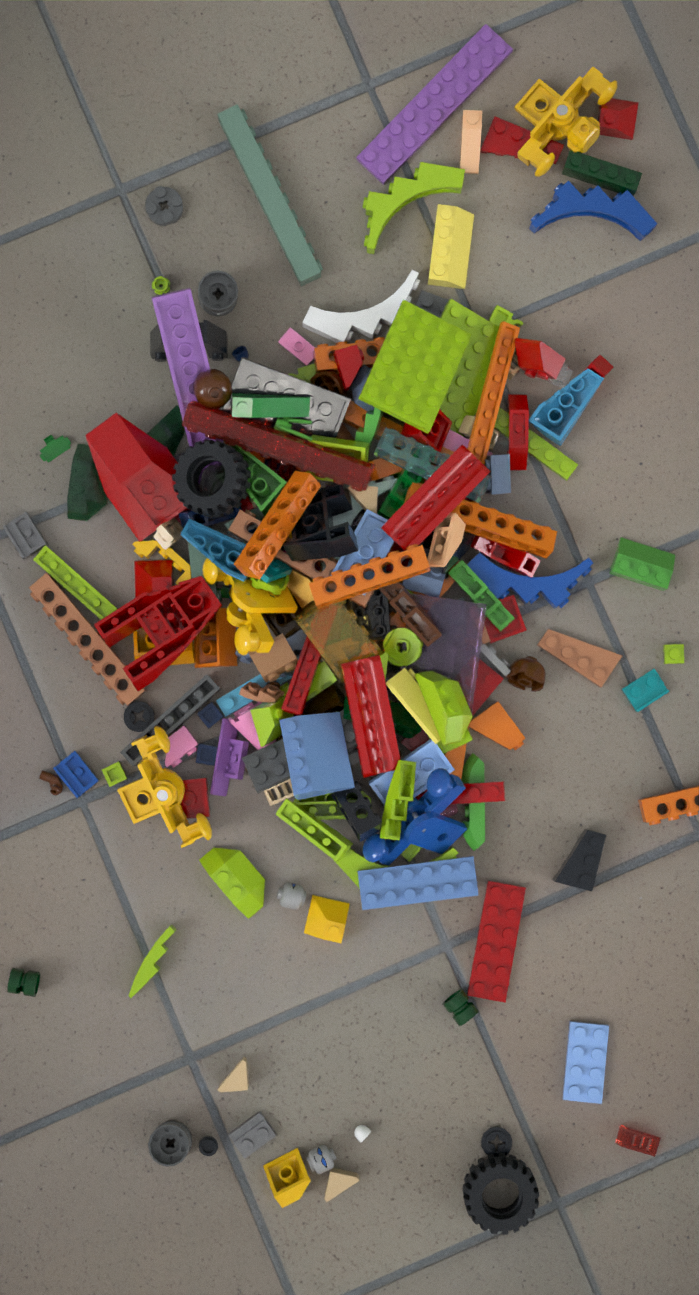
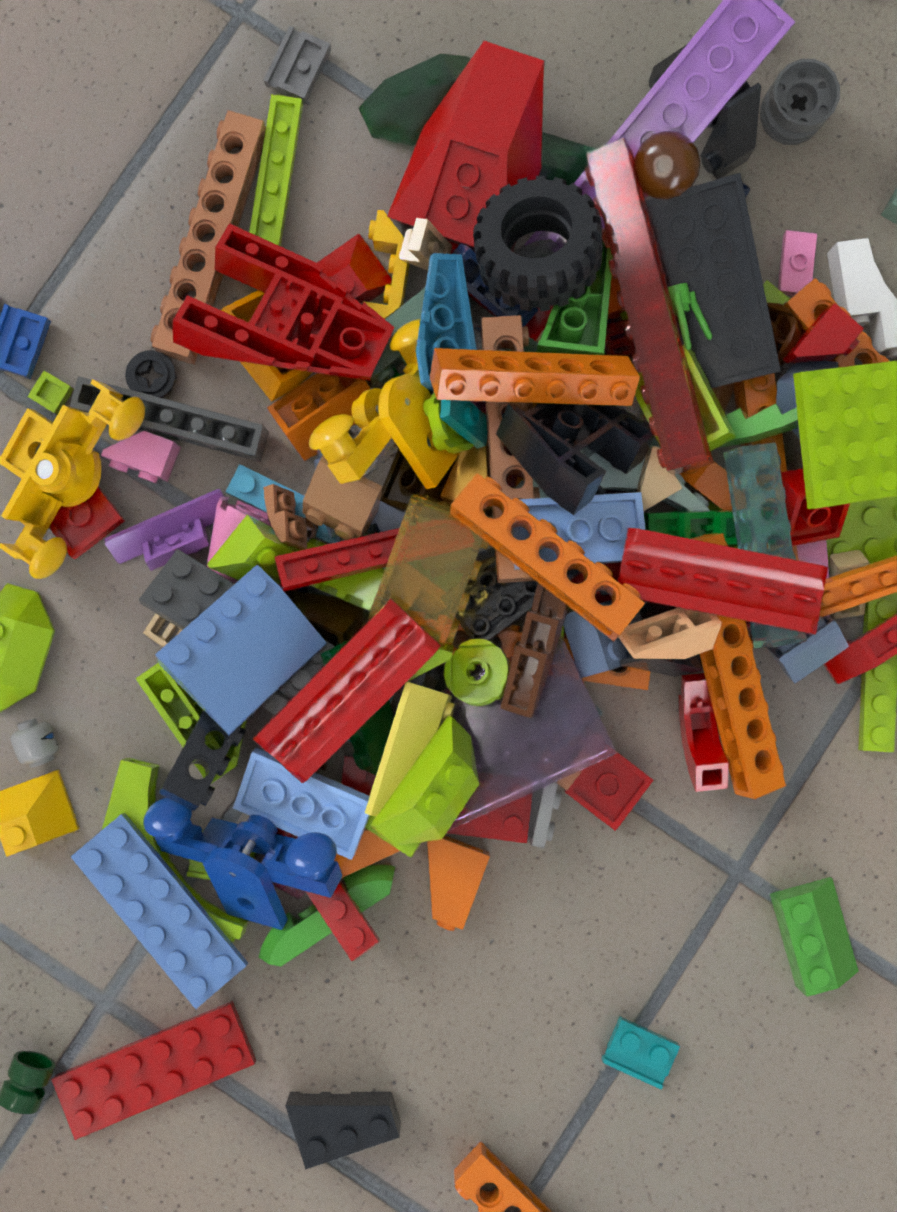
camera: 60 degrees right, 0 degrees up
green piece [40,435,71,463] -> none
dark blue plate [195,744,218,766] -> none
dark blue plate [197,702,224,729] -> none
green slope [231,393,310,418] -> none
lime slope [276,798,353,862] -> none
lime slope [380,760,416,840] -> none
bright green slope [448,560,515,632] -> none
blue arch [467,553,593,609] -> none
reddish brown cylinder [506,656,546,692] -> none
nougat wing [537,629,622,688] -> none
lime plate [663,644,684,664] -> none

